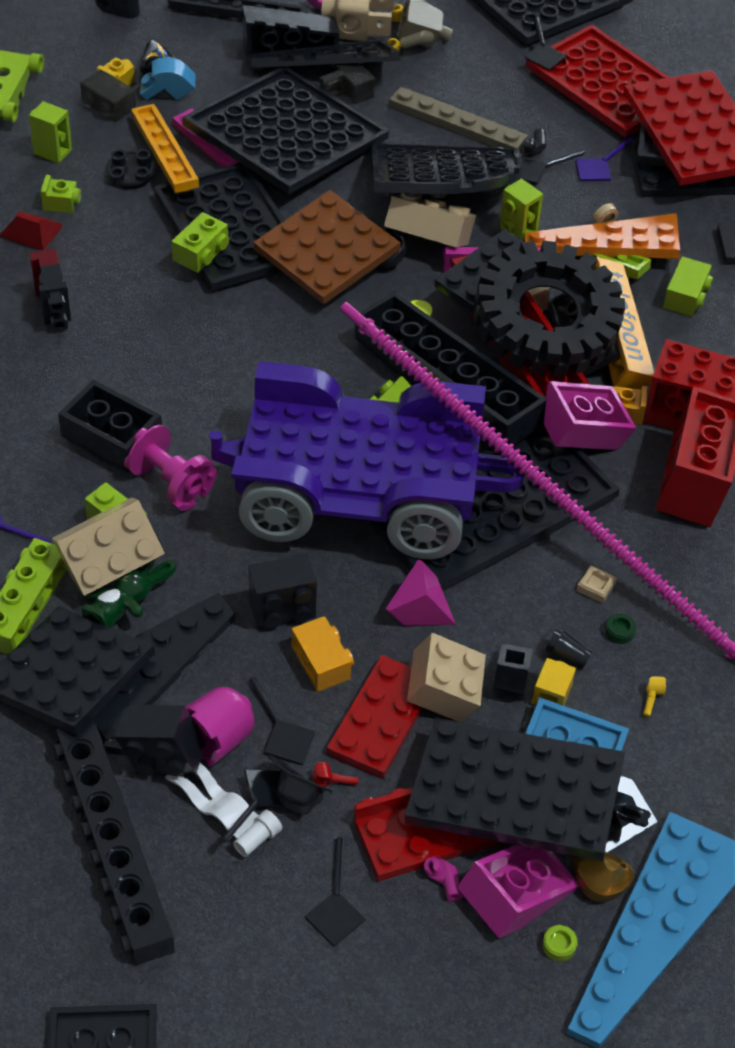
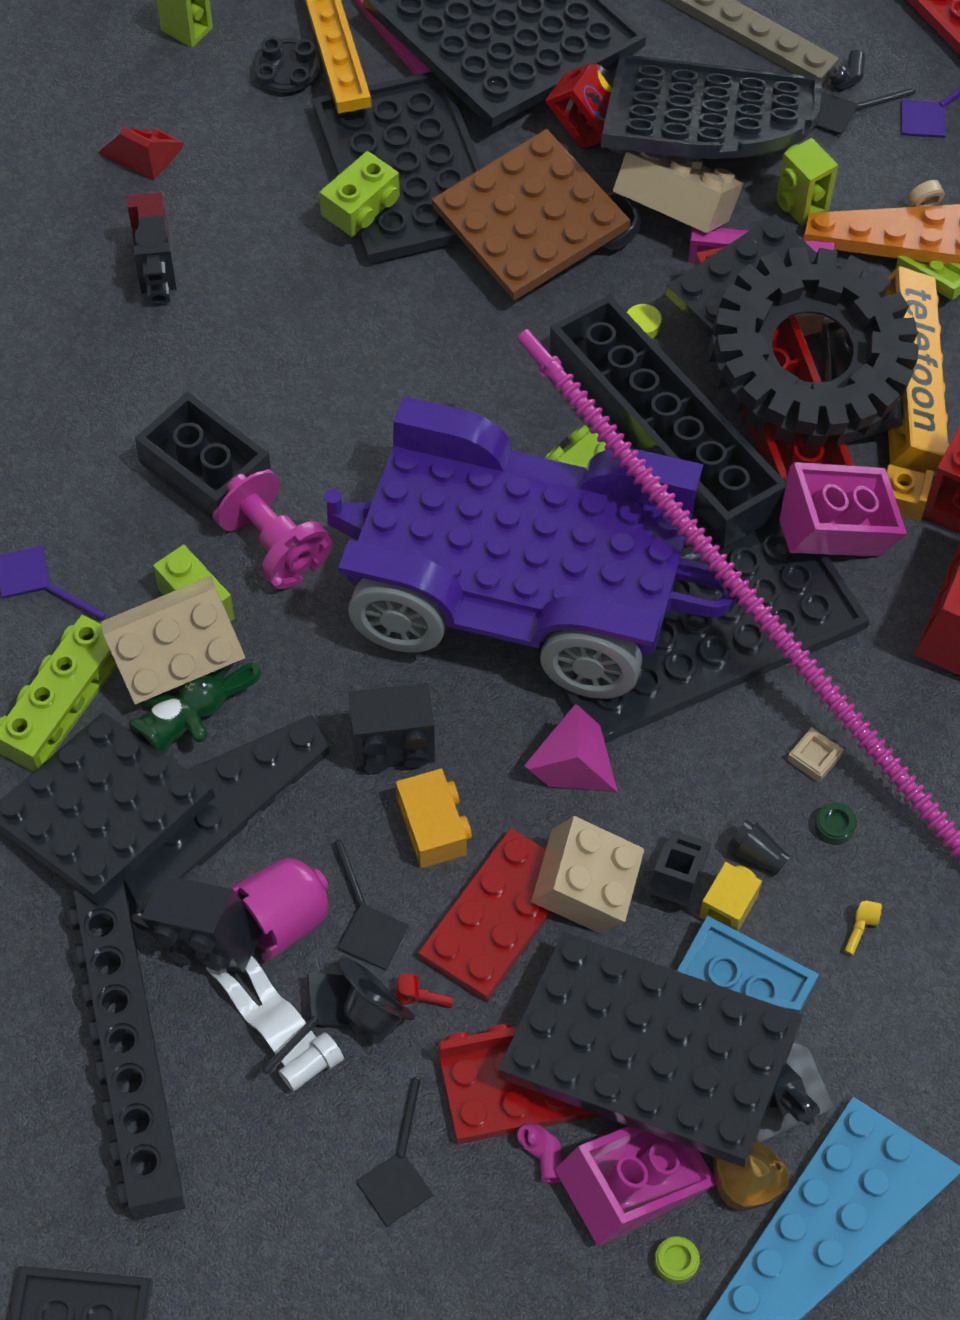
camera: 10 degrees right, 10 degrees up
lime brick [41,175,81,214] -> none
none -> red torso [546,63,612,150]

